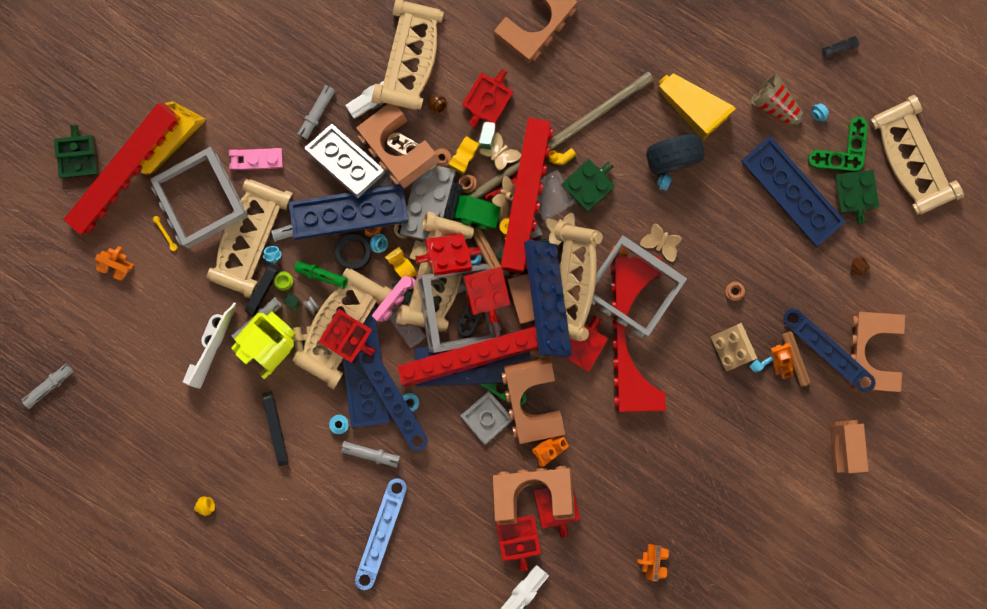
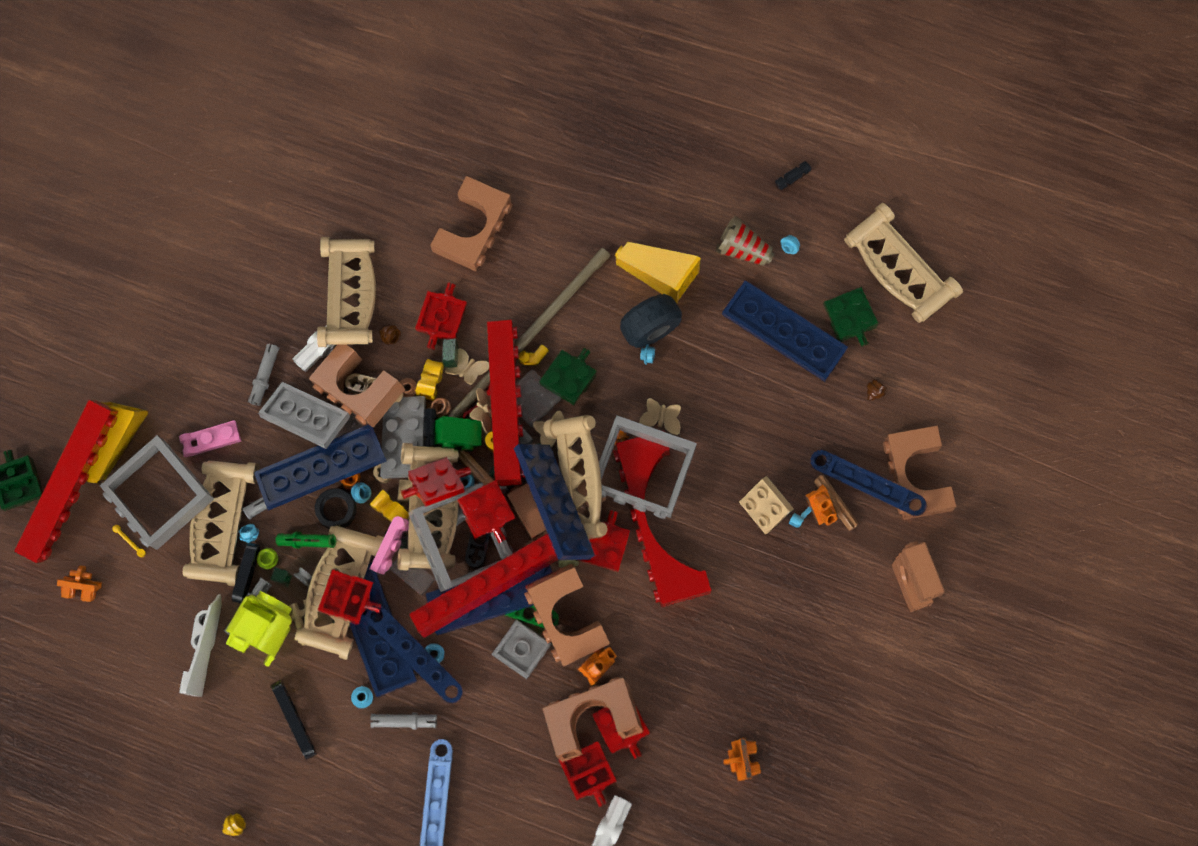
camera: 10 degrees left, 10 degrees down
light grey pin [21,363,74,409] -> none
nougat plate [725,282,745,301] -> none
green beam [807,117,867,172] -> none

